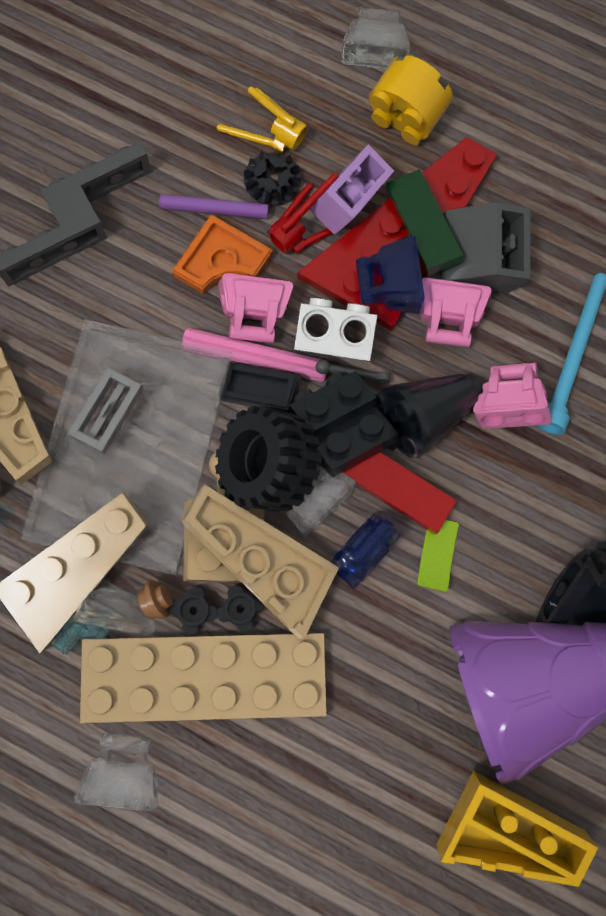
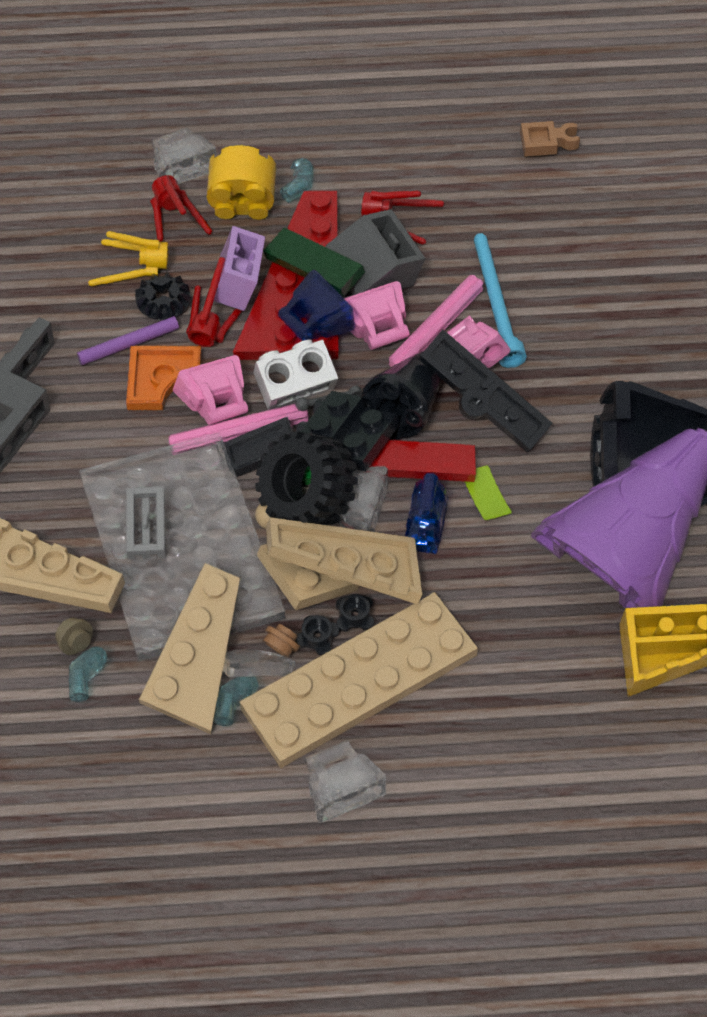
camera: 25 degrees left, 20 degrees down
none -> red plant [150,175,212,242]
none -> clear light blue arm [280,158,314,203]
none -> red plant [361,190,444,245]
none -> bright pink axle [389,275,483,367]
none -> black hinge [418,330,553,452]

